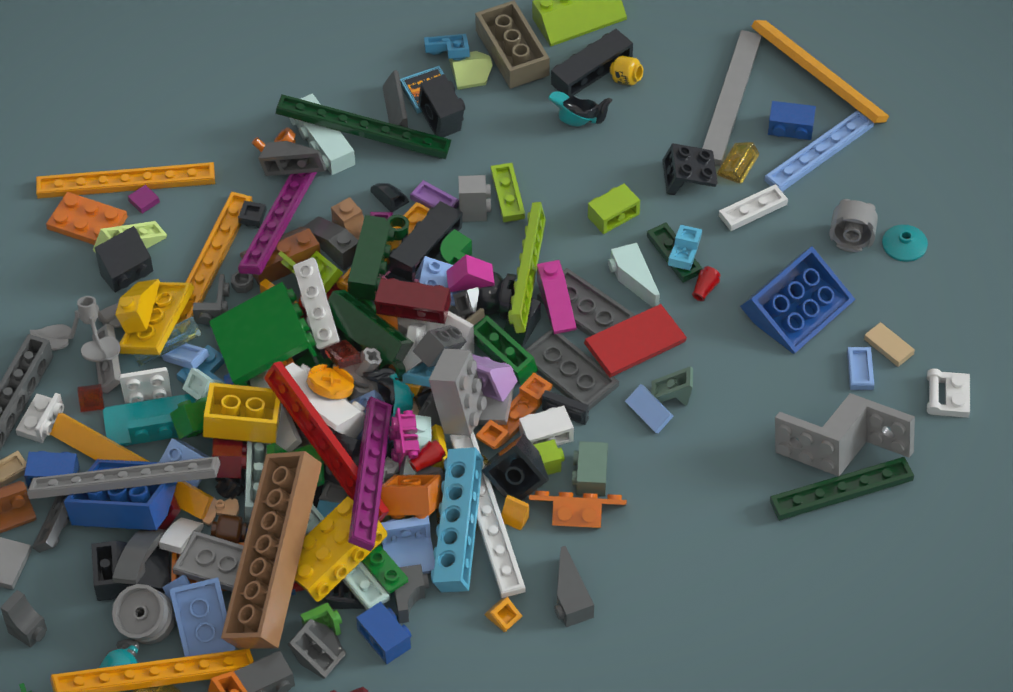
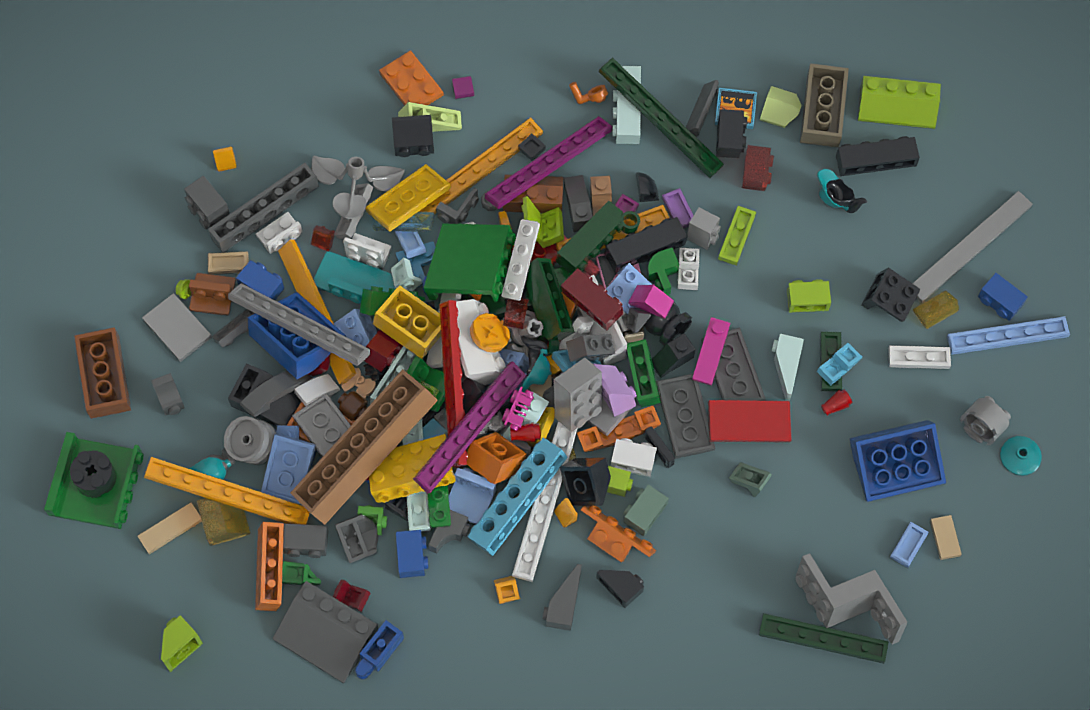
camera: 30 degrees right, 15 degrees up
light orange tile [36,162,215,199] -> none
yellow slope [115,279,160,334] -> none
dark grey slope [258,141,326,176] -> none
dark azure plate [424,34,470,60] -> none
lime plate [508,202,546,333] -> none
yellow head [610,56,643,86] -> none
light blue tile [625,384,674,433] -> none
light orange tile [751,20,889,123] -> none
white plate [927,369,970,418] -> none
none -> black slope [596,570,644,608]
none -> white slope [678,248,699,290]
none -> clear red brick [742,145,774,191]

